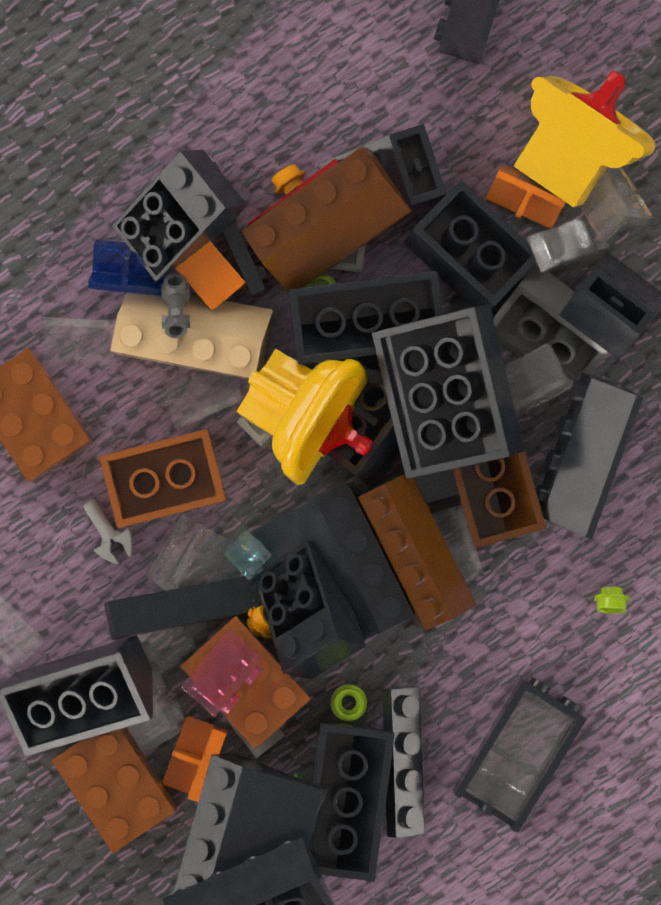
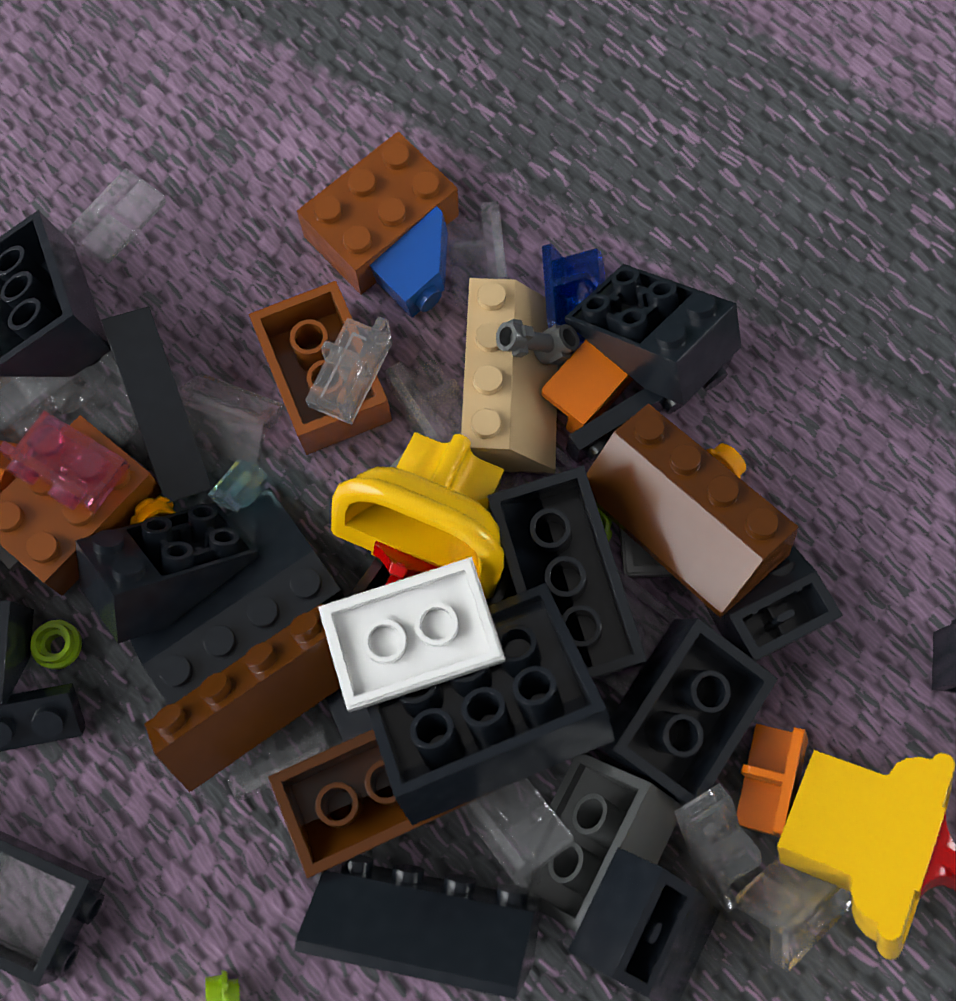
camera: 80 degrees right, 15 degrees down
light grey bar [83,499,133,564] -> none
none -> clear panel [305,316,392,425]
none -> white tile [318,557,506,712]
none -> blue slope [369,206,448,318]

